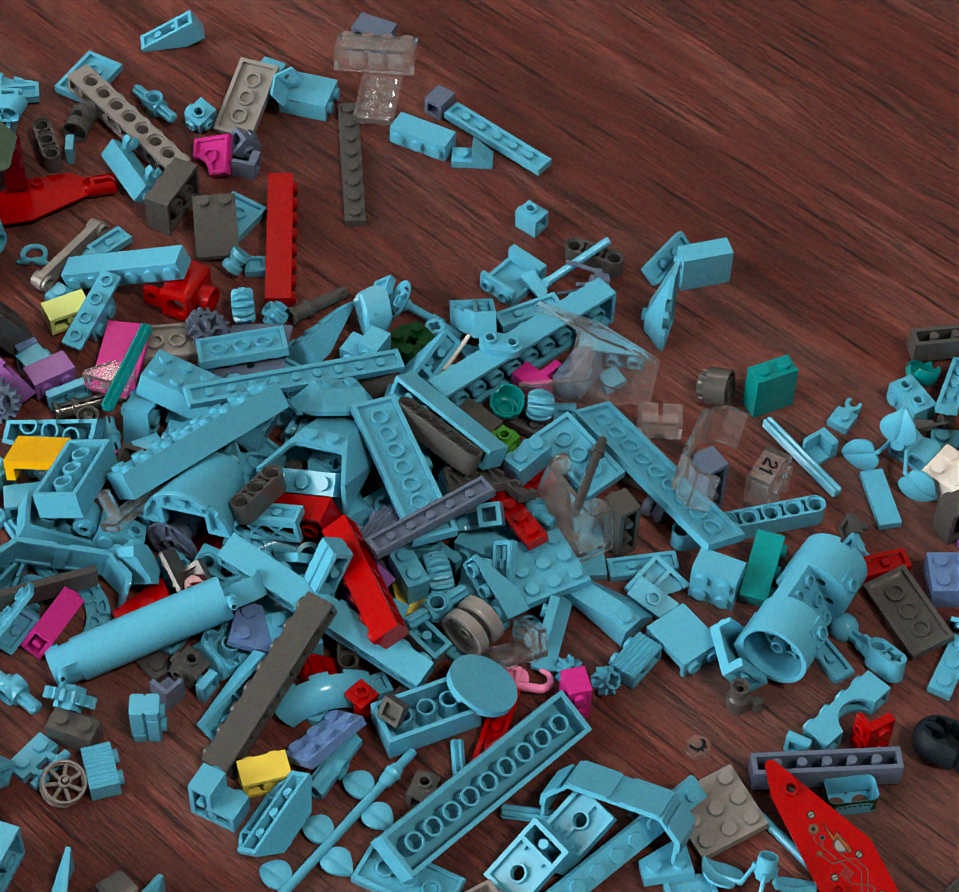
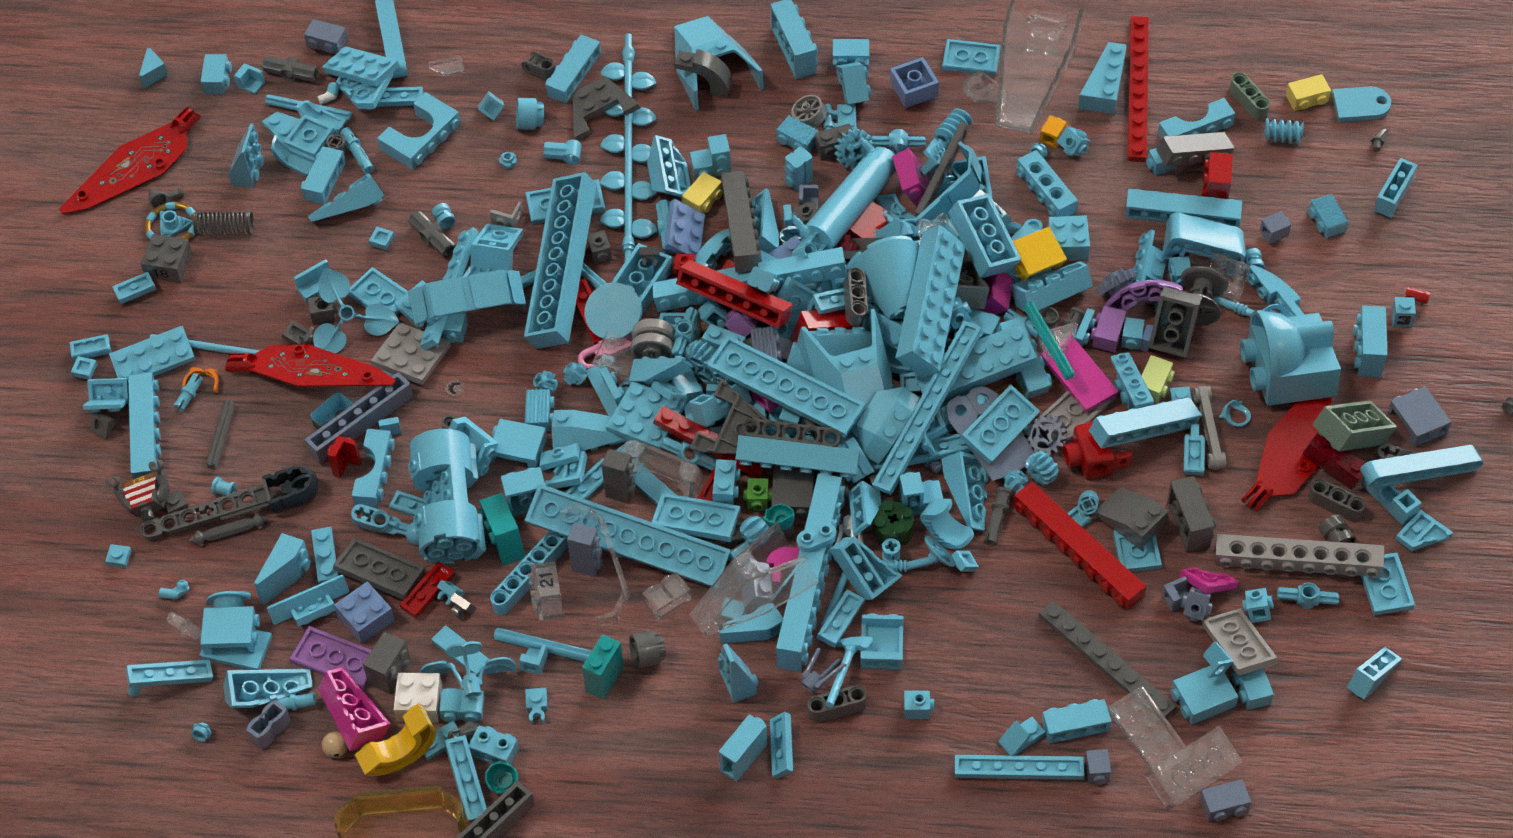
camera: 145 degrees right, 5 degrees up
medium azure tile [64,134,76,164] -> none
medium azure brick [101,134,163,205] -> none
sand blue tile [364,475,496,560] -> none
dark pink brick [559,666,593,719] -> none
dark grey bar [570,436,607,517] -> none

